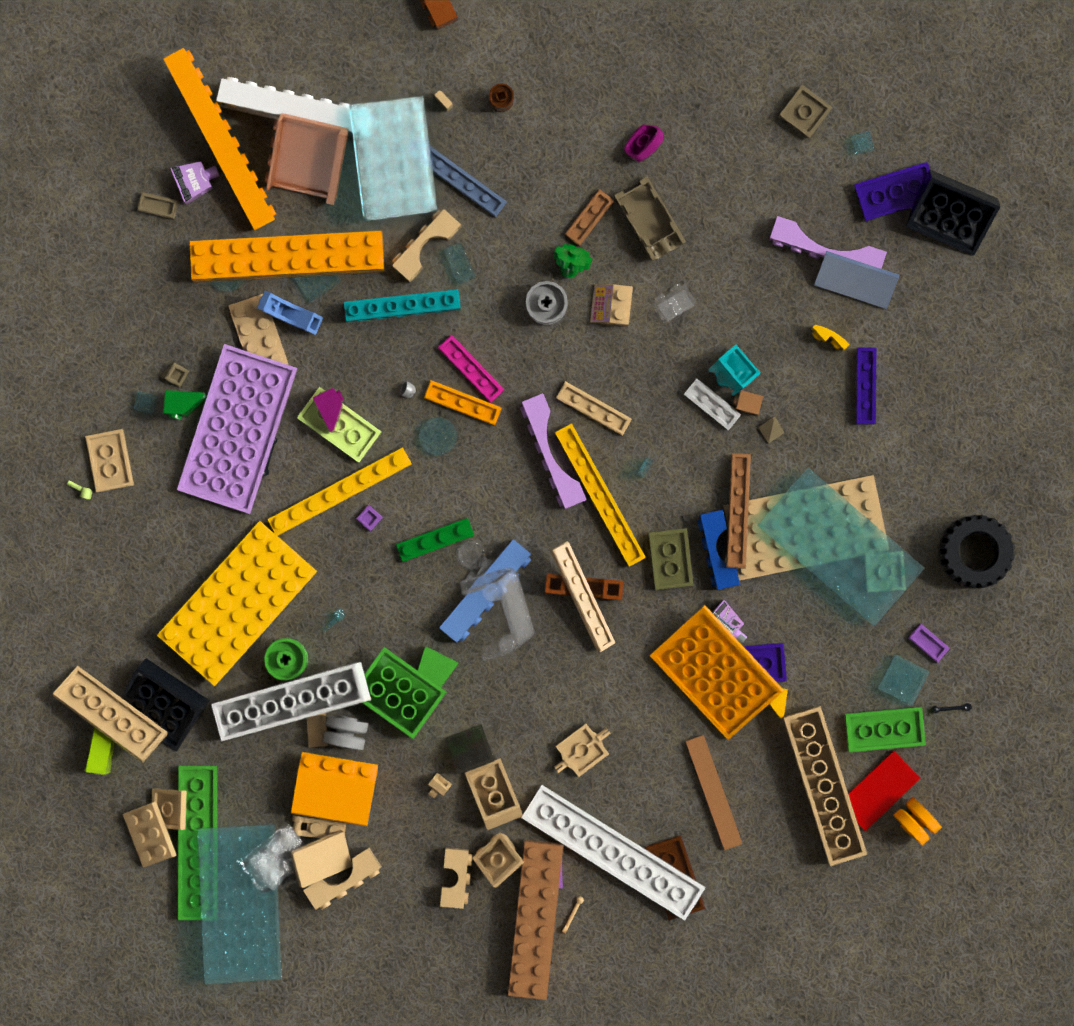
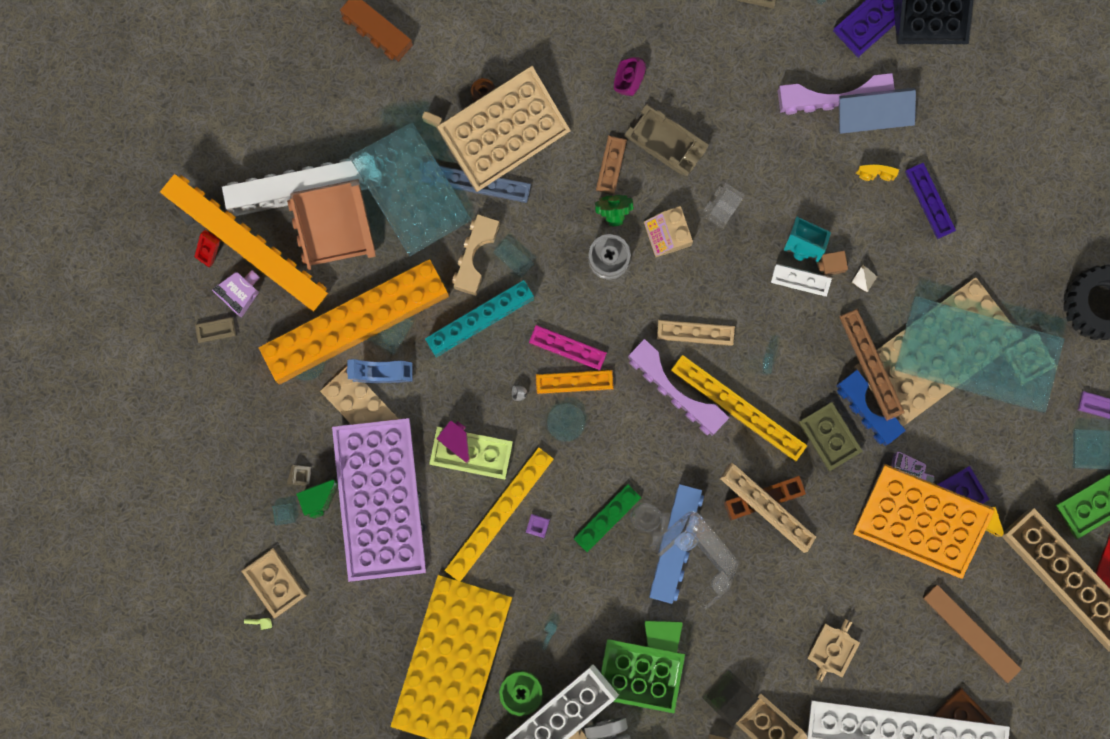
camera: 30 degrees left, 5 degrees down
none -> red plate [194,230,220,268]
none -> tan plate [436,66,571,192]

